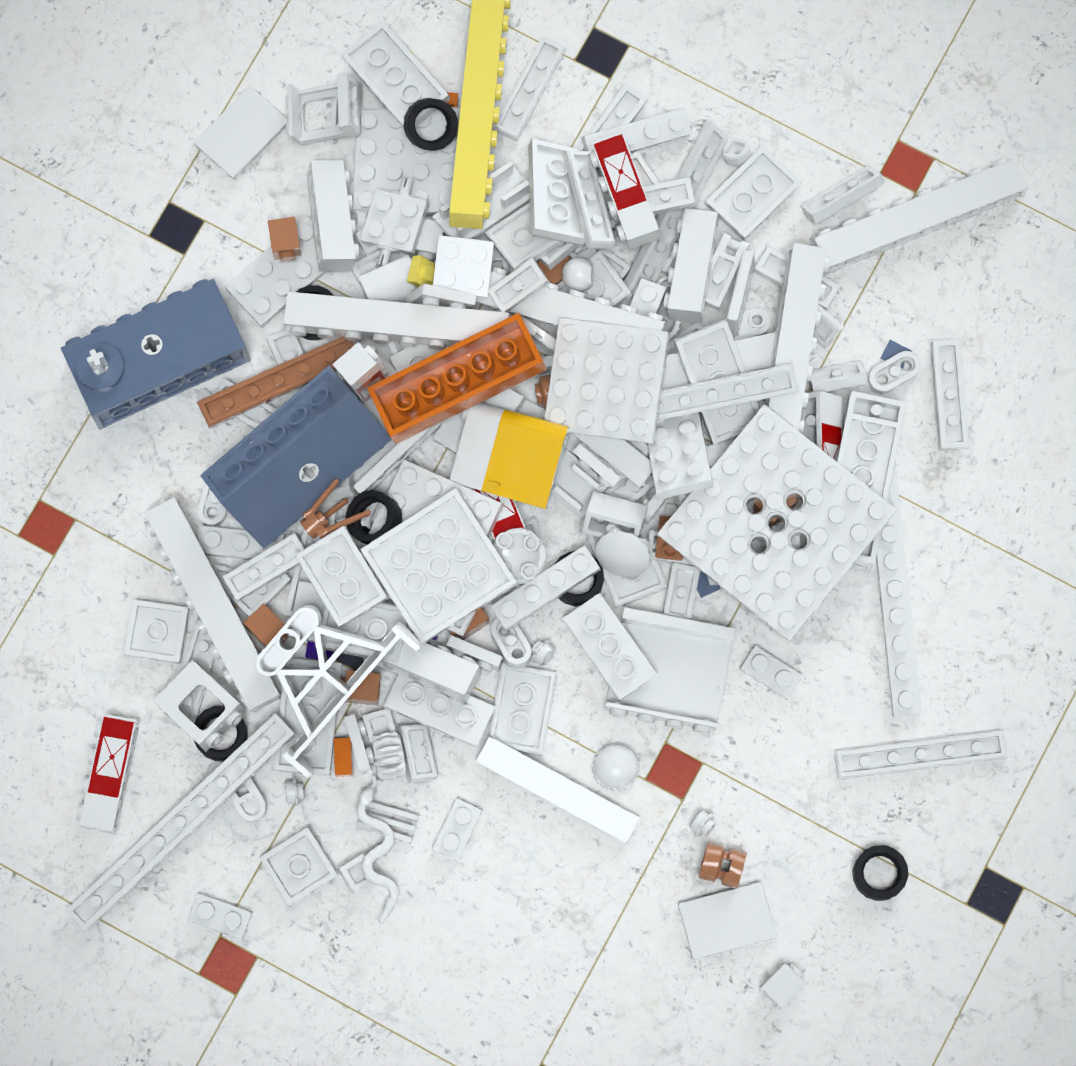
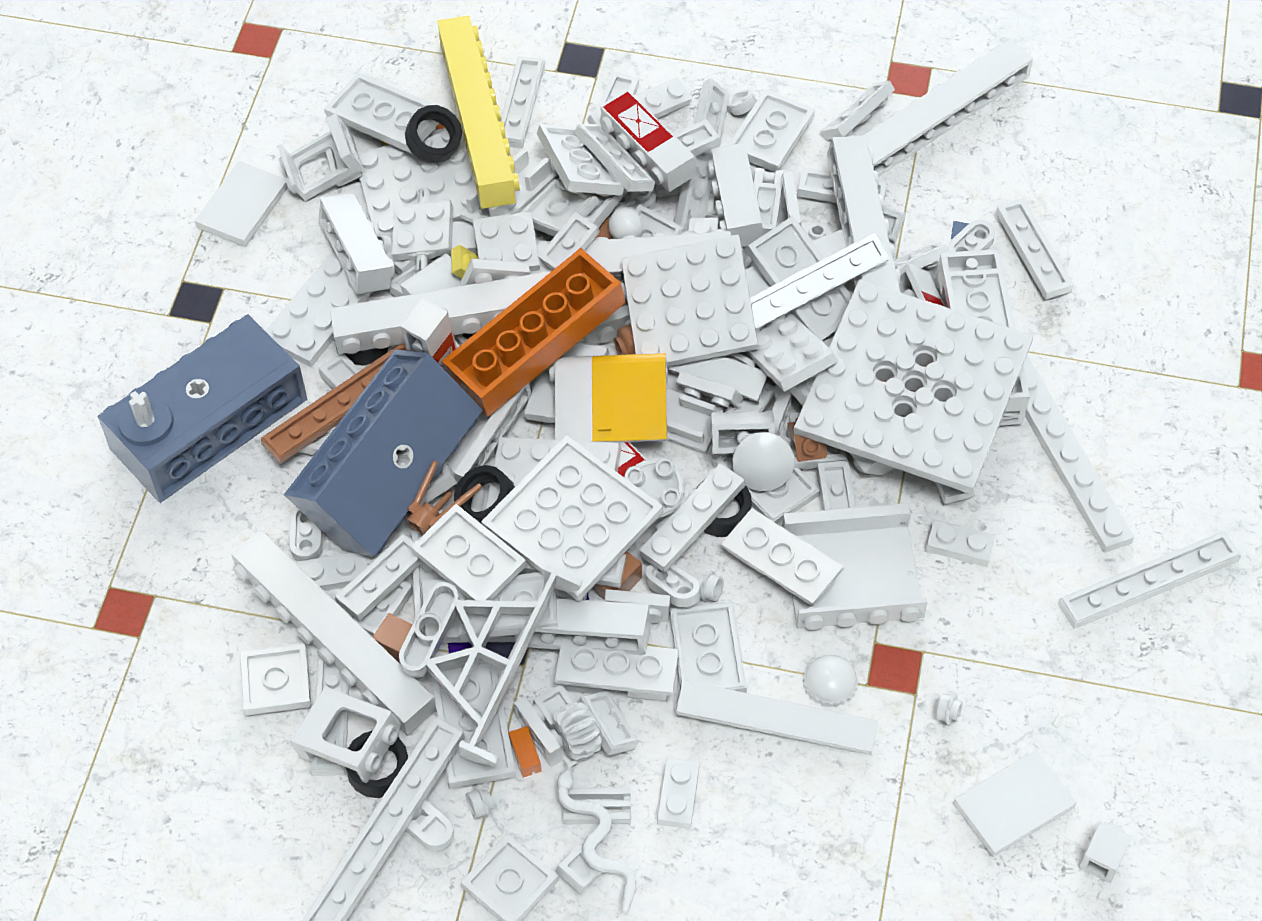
camera: 15 degrees left, 20 degrees down
white brick [76,714,140,835] -> none
nougat brick [268,216,301,262] -> none
nougat brick [340,670,381,706] -> none
sand blue sticker [697,571,721,598] -> none
nougat wheel [698,842,747,889] -> none
black tyre [852,845,909,901] -> none

